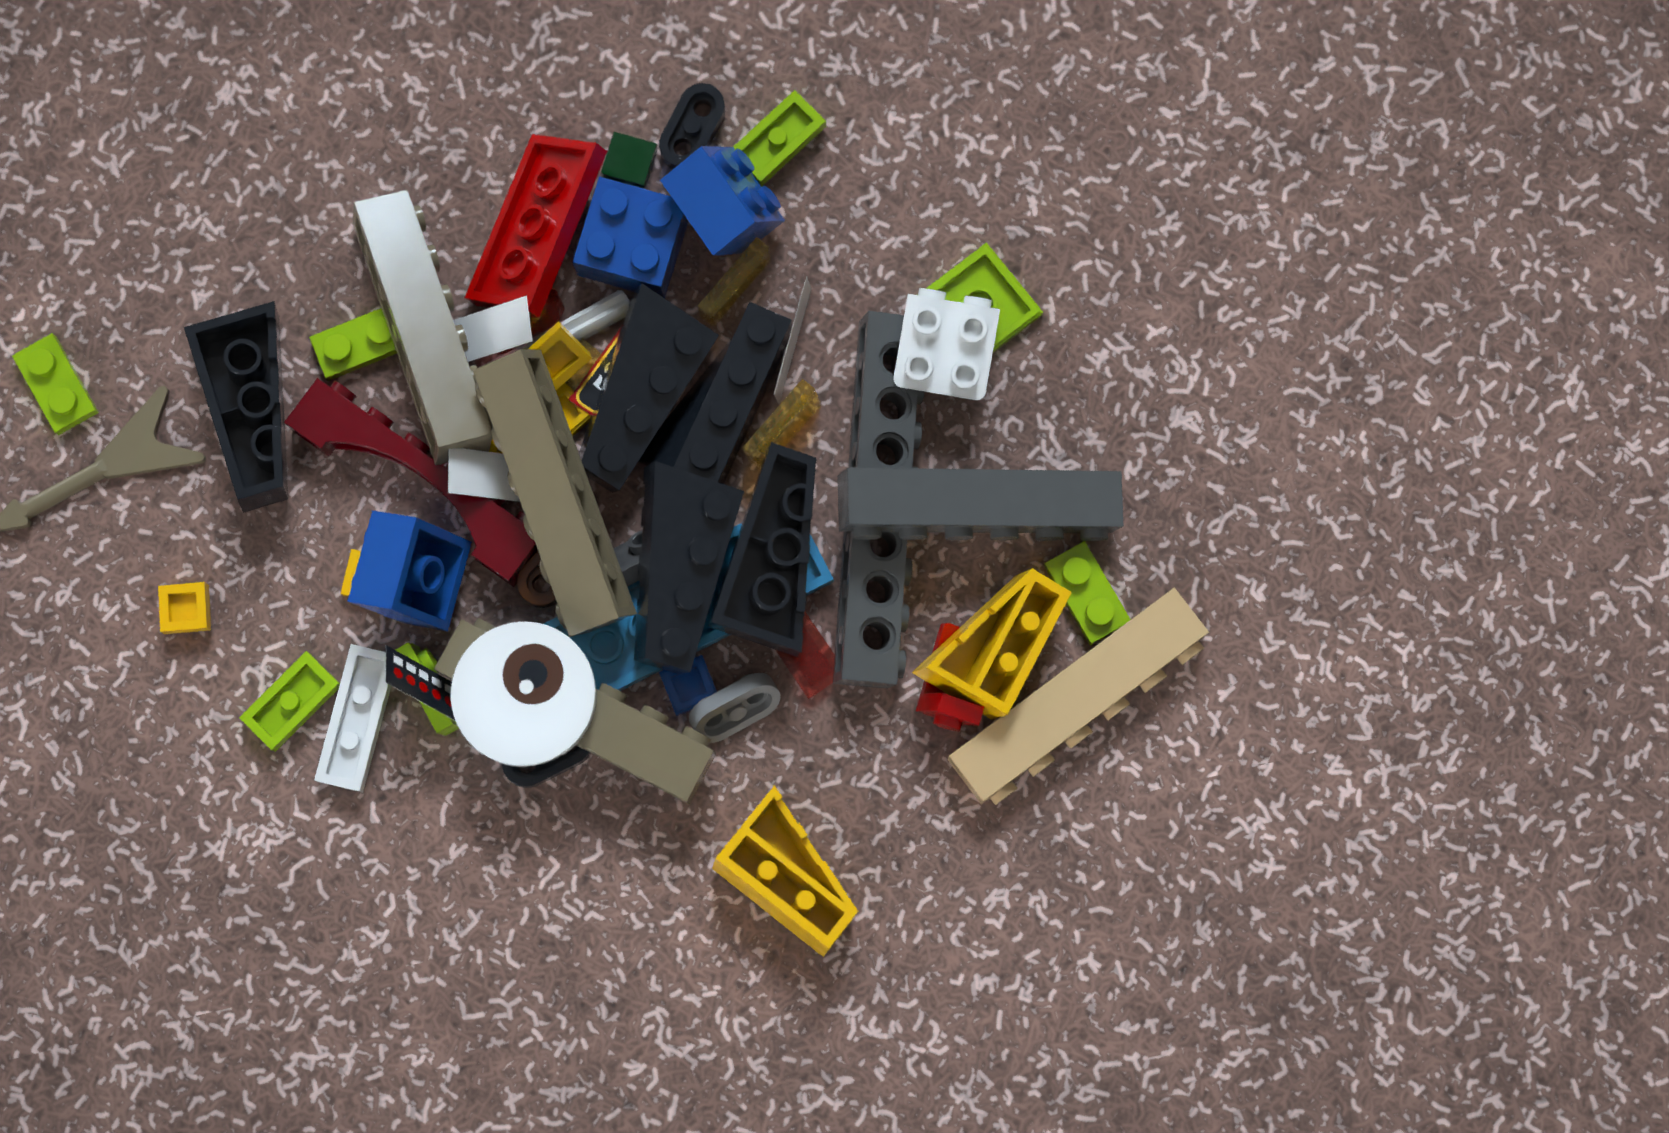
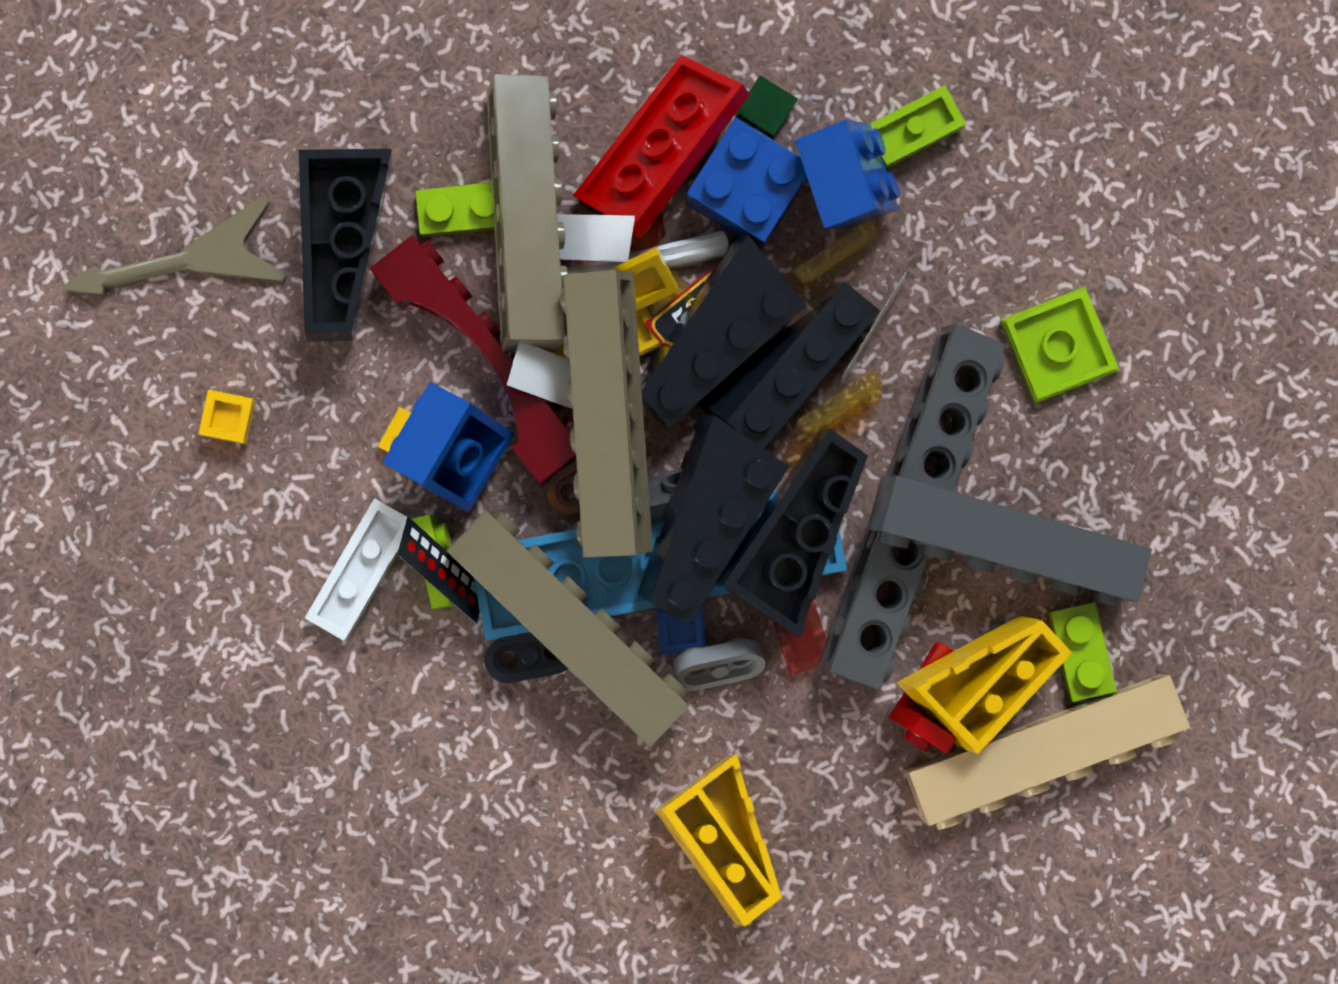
camera: 10 degrees right, 5 degrees up
lime plate [12,333,99,435] -> none
lime plate [239,651,340,752] -> none
white tile [451,622,597,767] -> none
black plate [659,83,725,169] -> none
white bracket [894,288,1000,400] -> none

